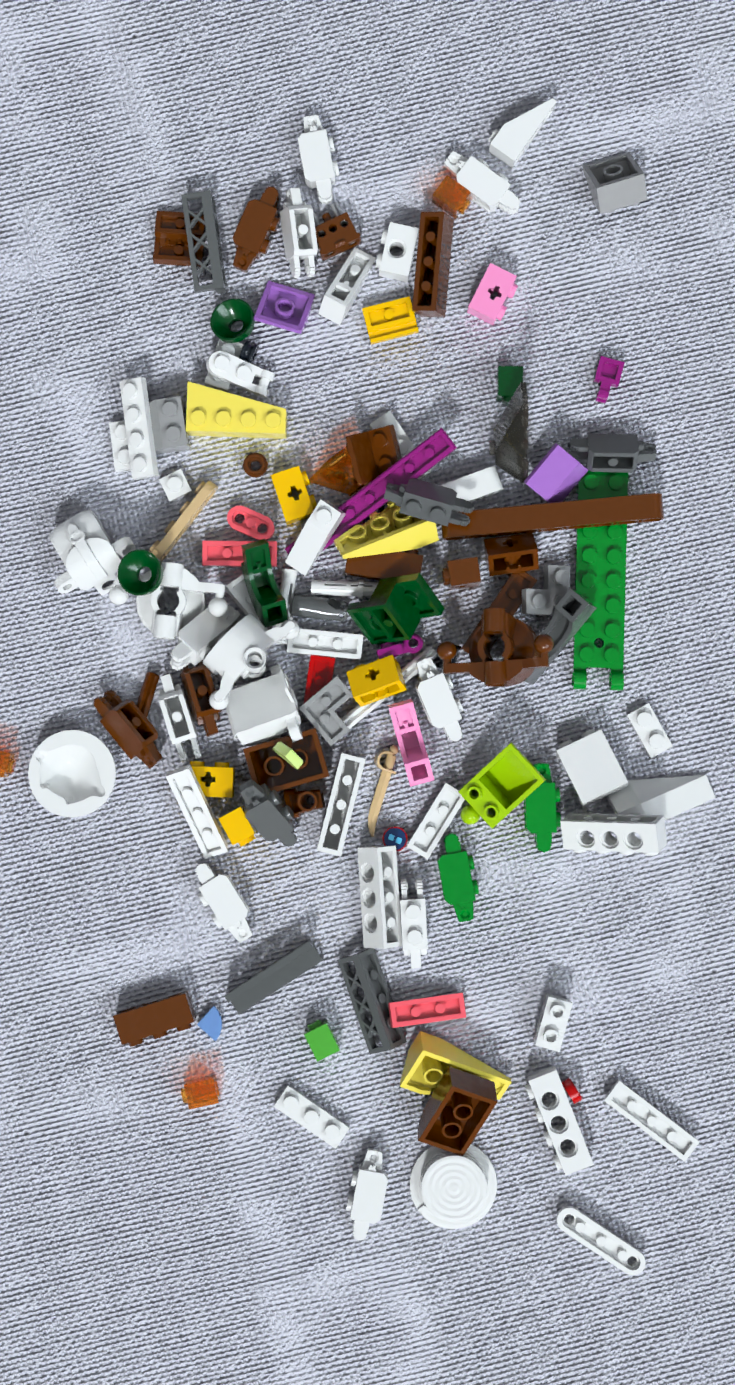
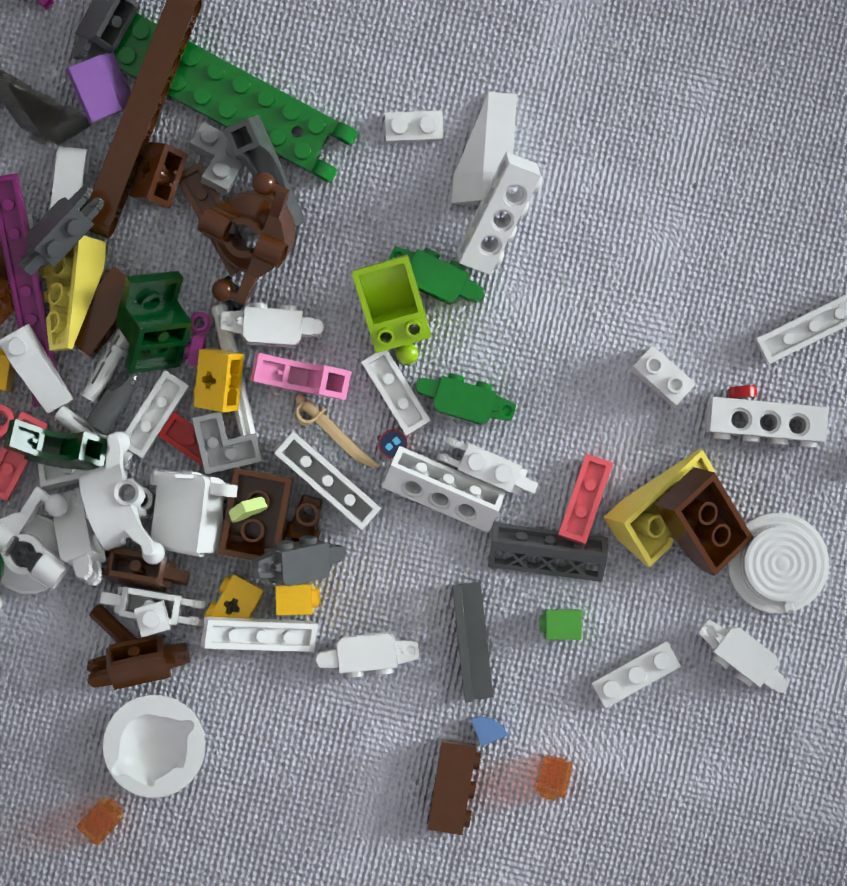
camera: 65 degrees left, 0 degrees up
reddish brown brick [442,557,481,591] -> none
white panel [556,729,628,808] -> none
none -> white plate [134,600,172,637]

